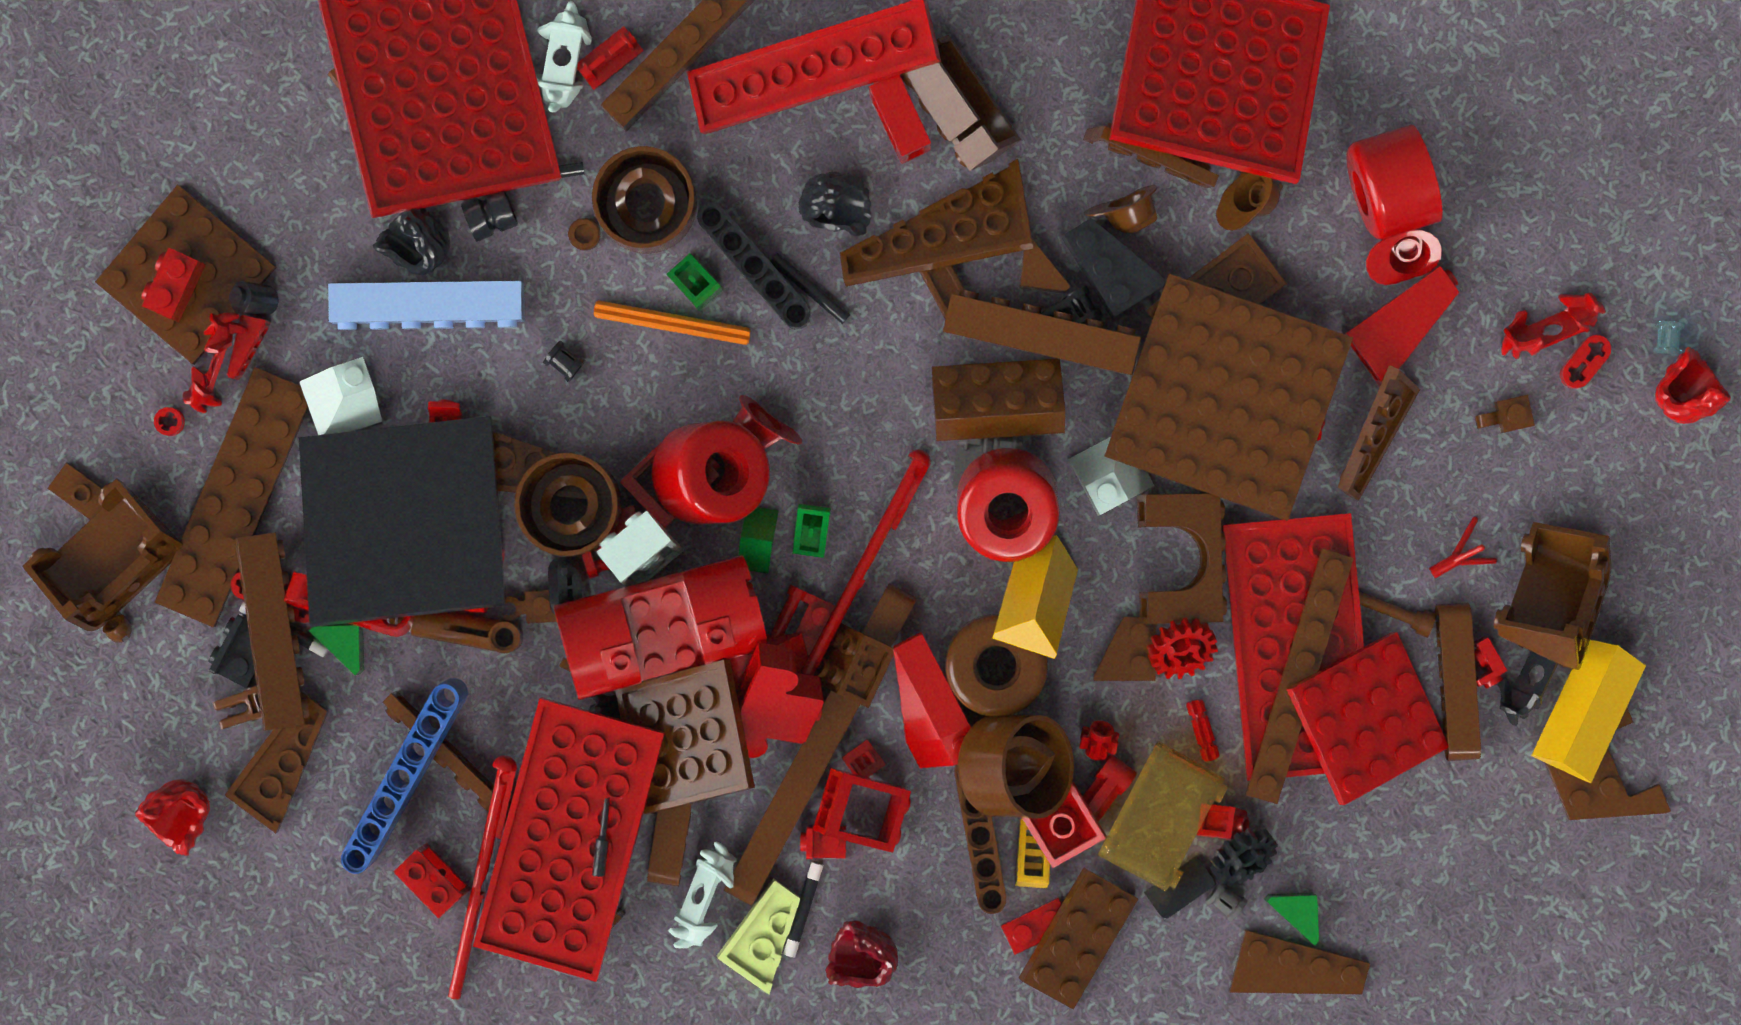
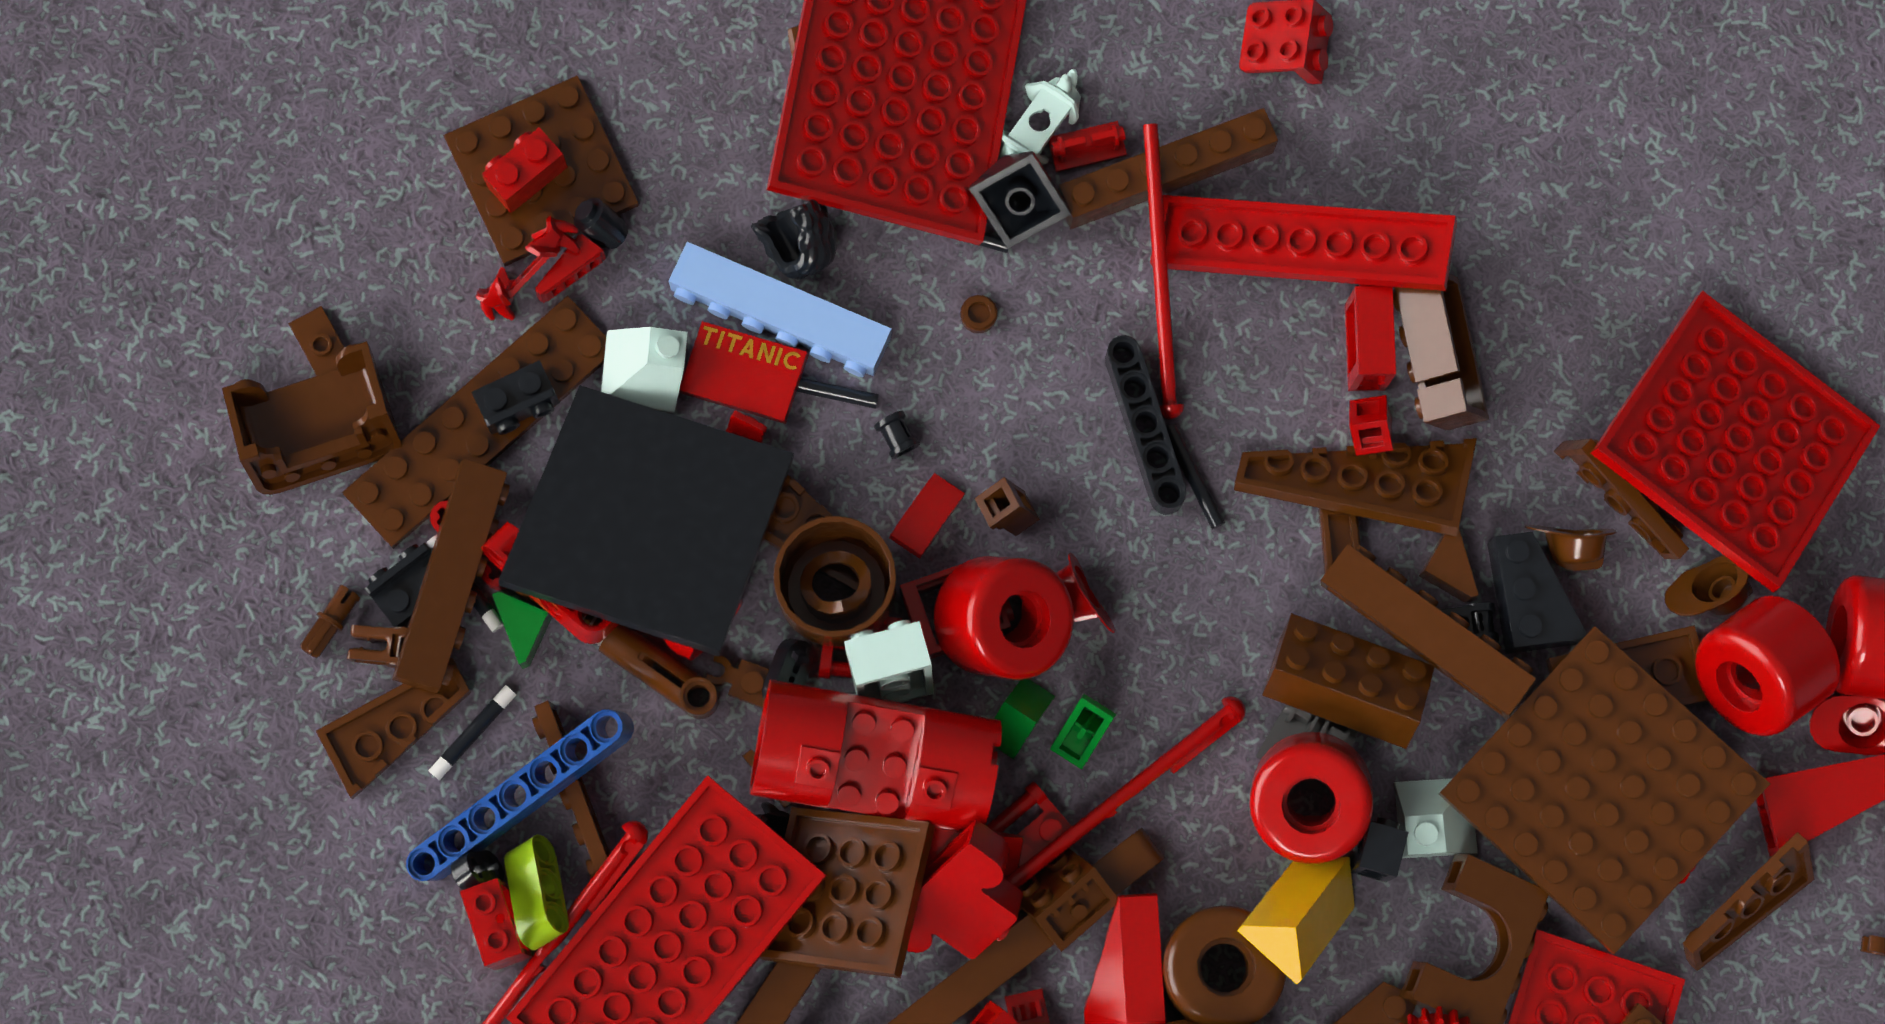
camera: 15 degrees right, 10 degrees down
reddish brown hinge [103,614,132,643] -> none
red hair [135,779,210,856] -> none
red bush [154,407,185,436] -> none
black wheel [461,191,518,242] -> none
reddish brown piece [592,146,697,254] -> none
black piece [592,798,610,877] -> none
orange axle [593,300,751,345] -> none
green slope [666,253,723,311] -> none
black hair [798,171,872,236] -> none
none -> reddish brown axle [300,585,361,658]
none -> black bar [428,685,517,781]
none -> black beam [451,850,504,890]
none -> black bracket [471,360,560,435]
none -> lime beam [504,834,569,950]
none -> red tile [679,321,809,424]
none -> black bar [797,378,879,409]
none -> red slope [889,473,965,559]
none -> black slope [969,151,1071,249]
none -> reddish brown brick [974,477,1040,536]
none -> red bar [1143,124,1184,419]
none -> red brick [1349,395,1393,456]
none -> black brick [1350,818,1409,883]
none -> red piece [1695,596,1840,736]

